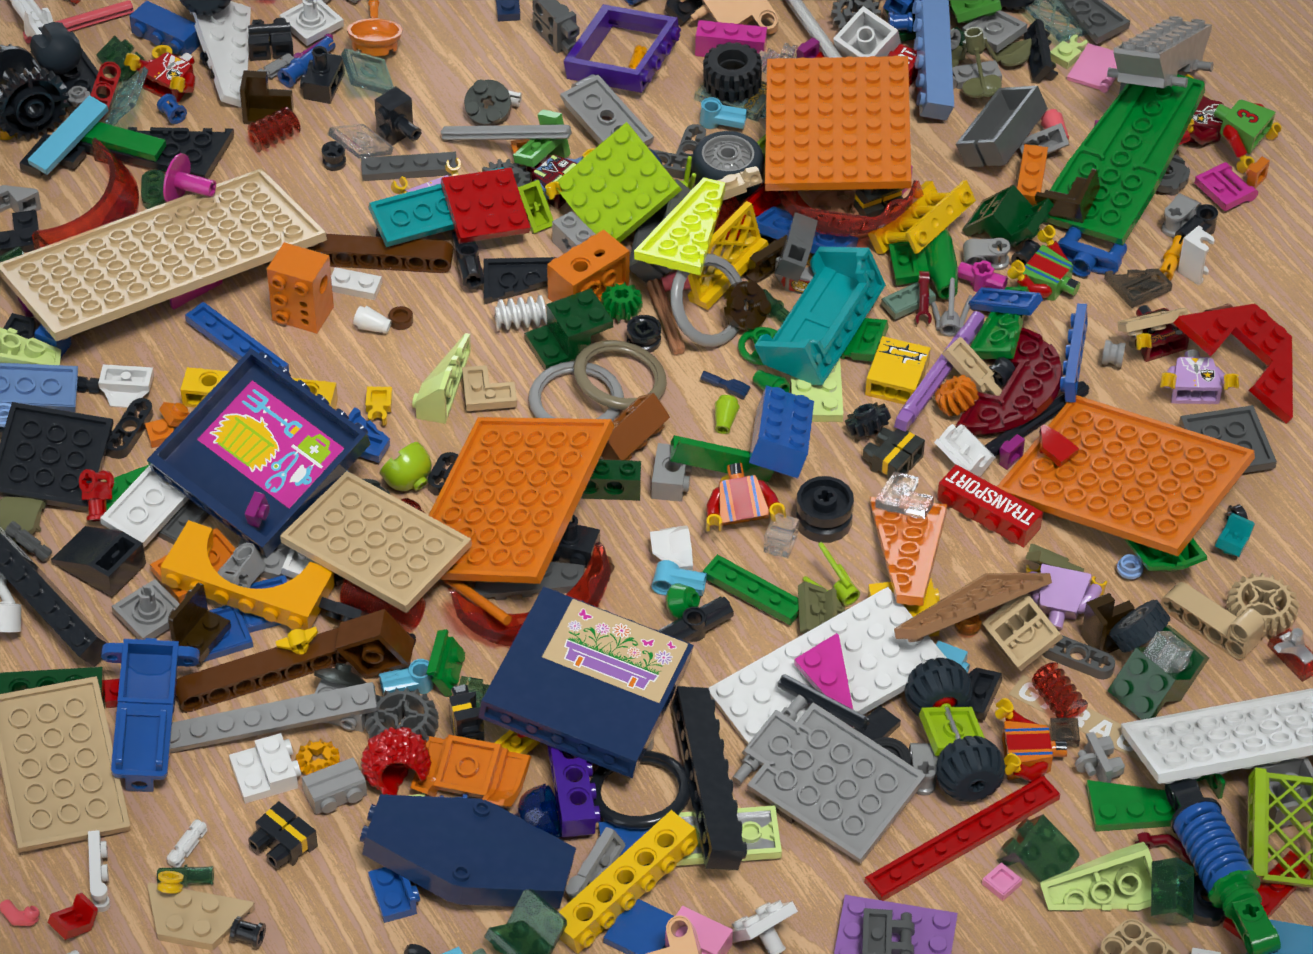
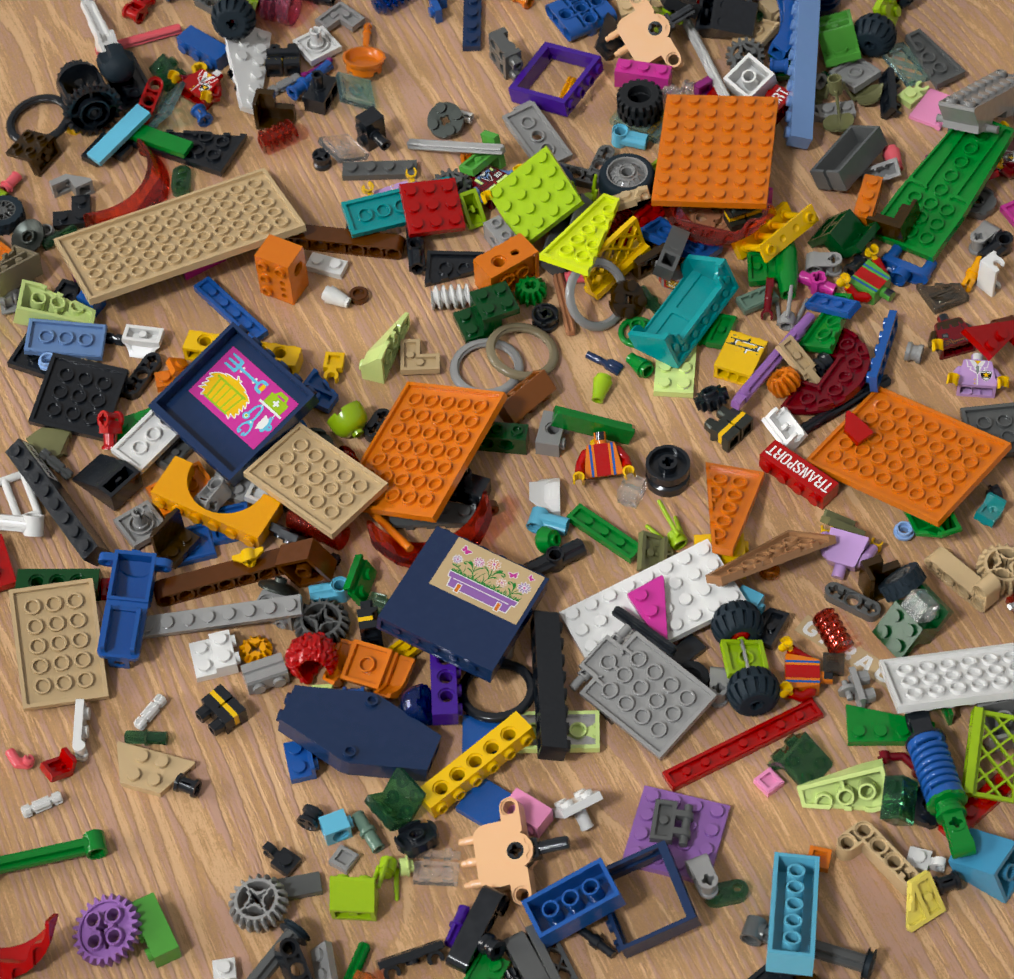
camera: 10 degrees right, 5 degrees up
light grey plate [67,86,90,107] -> none
yellow bush [157,871,184,893] -> none
dark pink piece [163,153,216,202] -> none
magenta plate [245,491,270,528] -> none
light grey hinge [565,827,626,898] -> none
blue brick [749,385,814,478] -> none
clear plate [875,471,934,519] -> none
tan bracket [982,594,1063,671] -> none
magenta plate [999,434,1025,470] -> none
tan hinge [1117,308,1188,336] -> none

